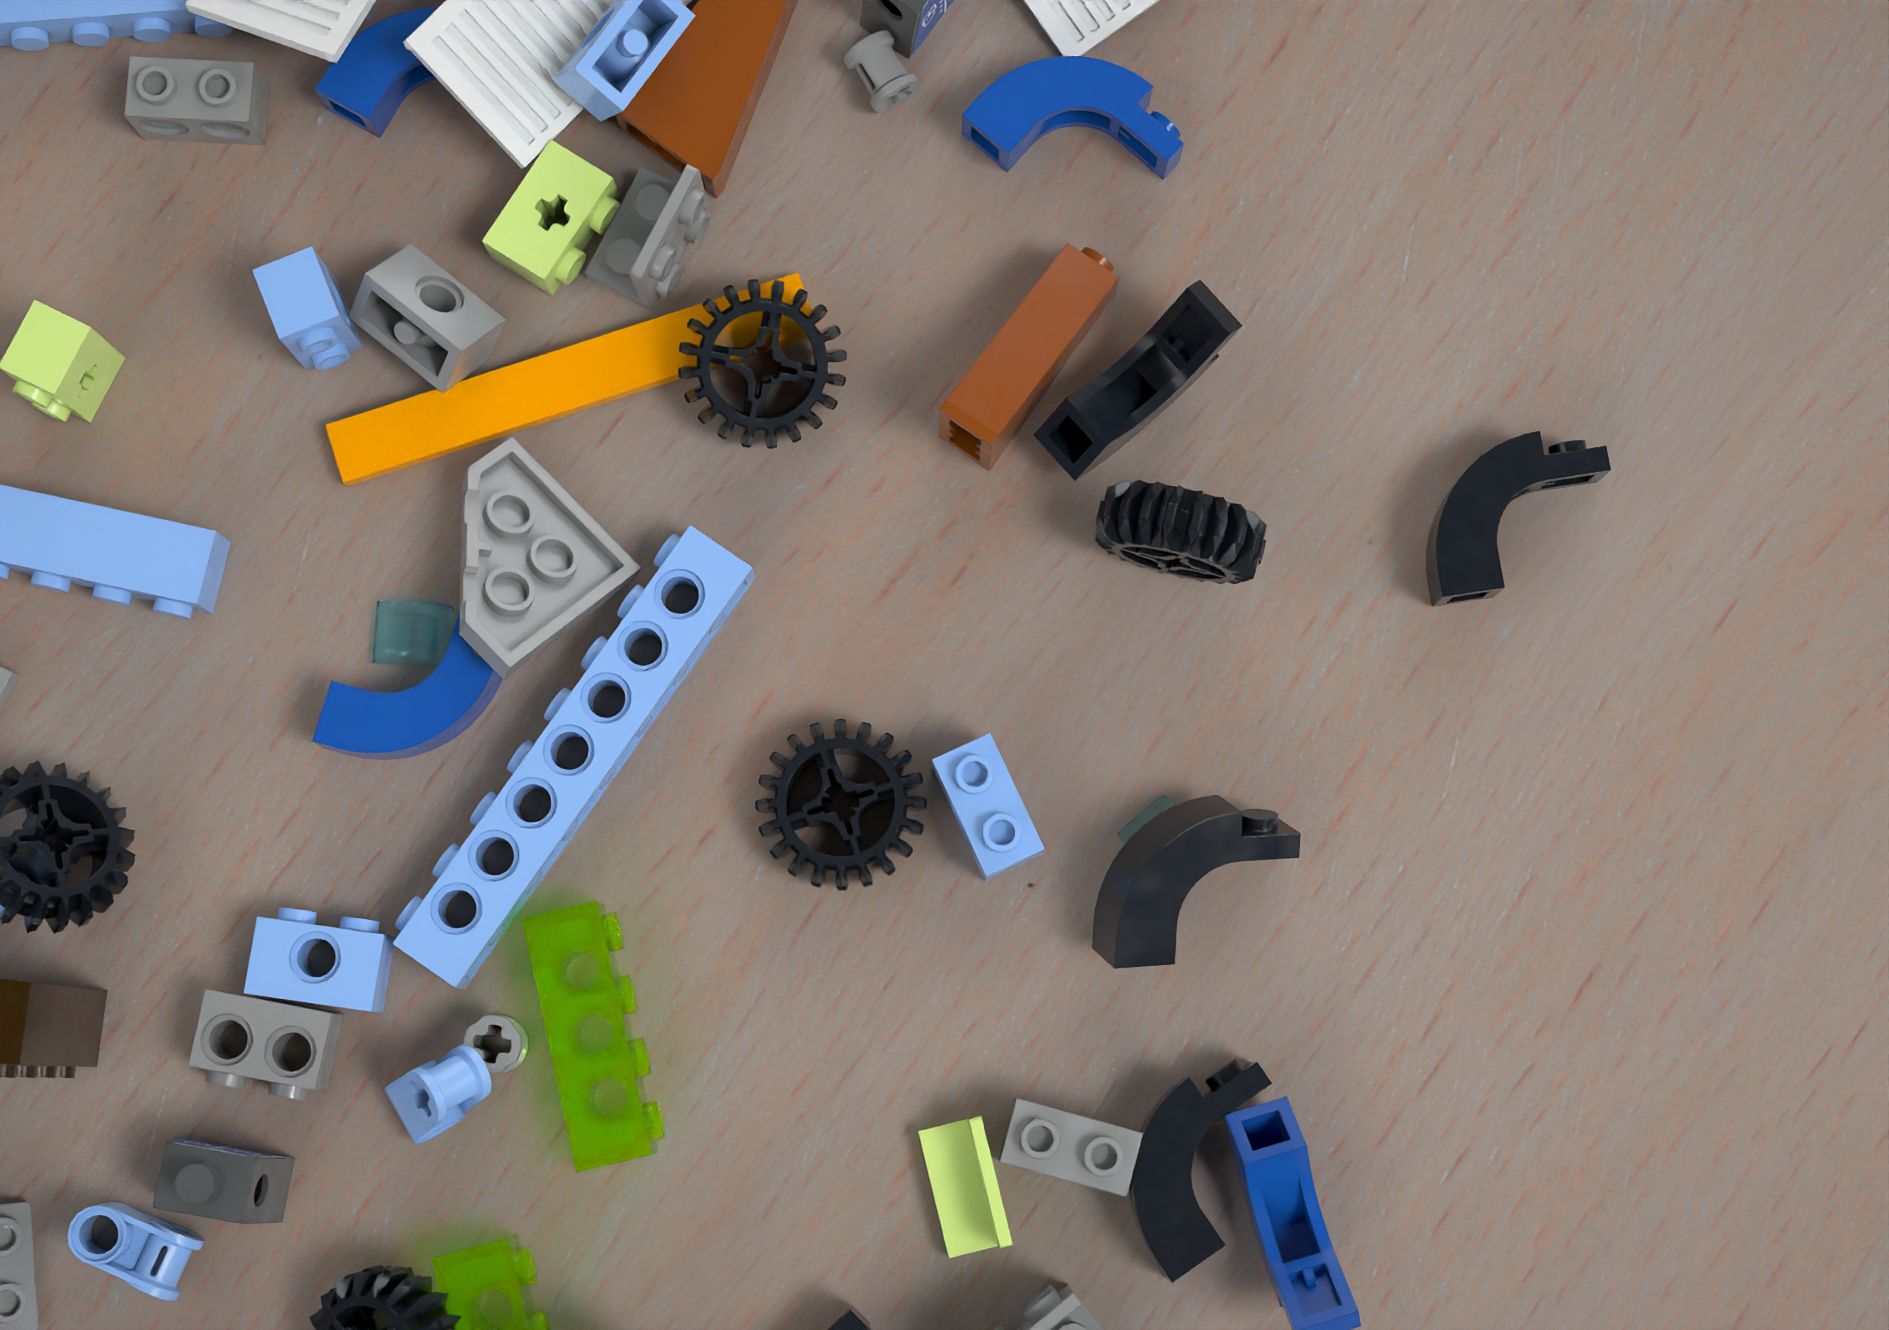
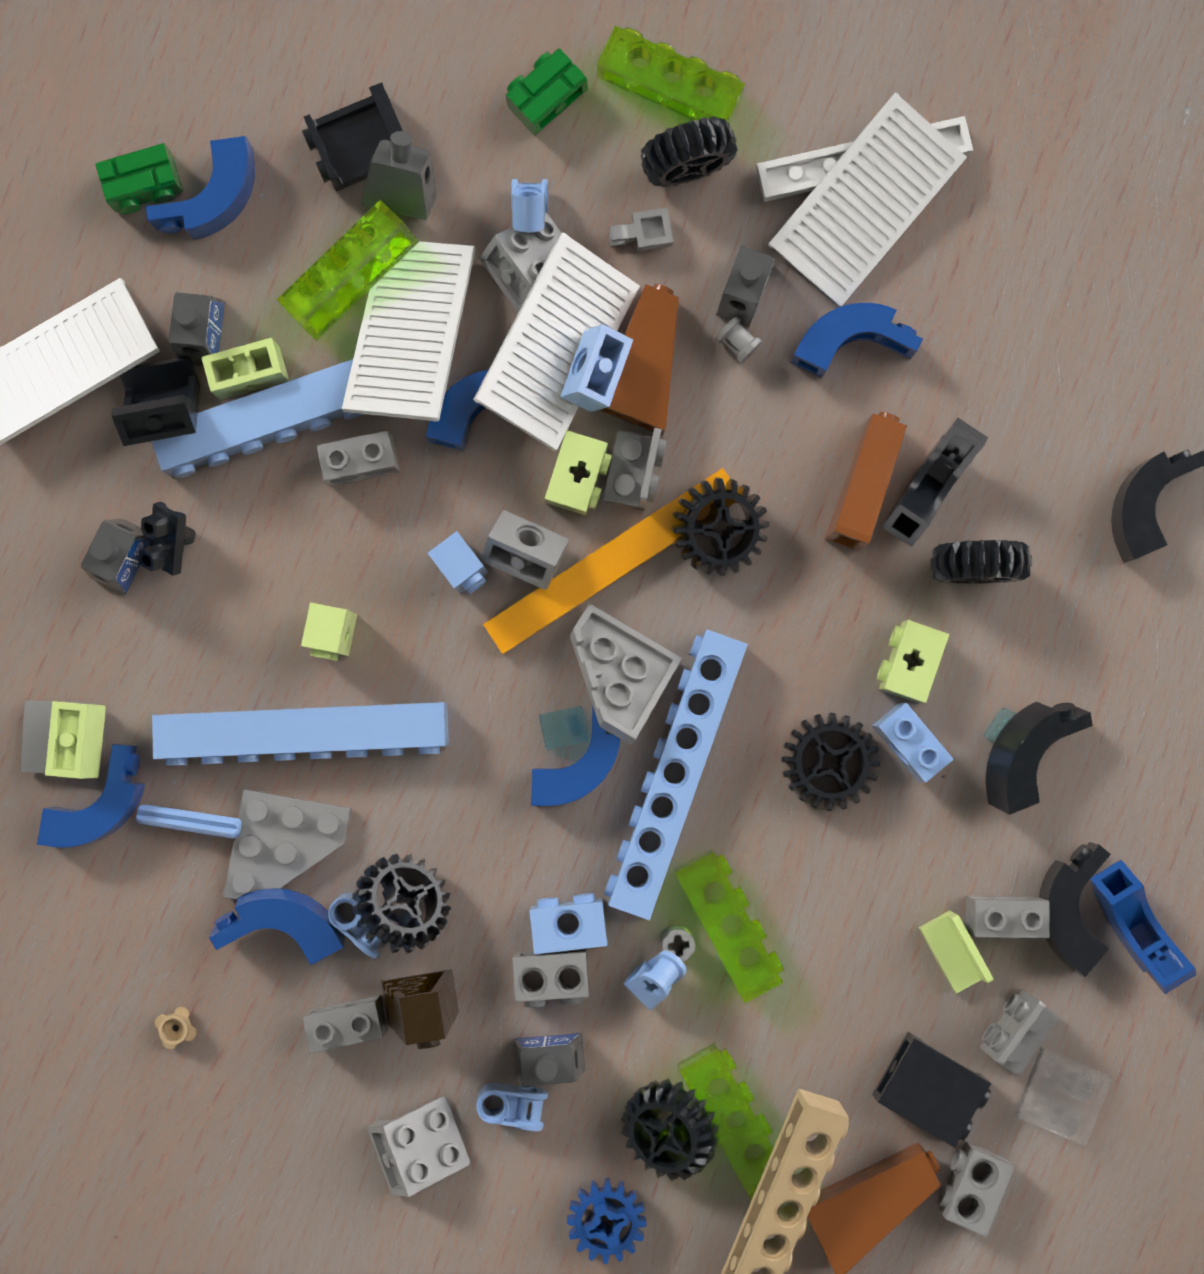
camera: 10 degrees left, 5 degrees up
none -> yellowish green brick [877,620,950,704]

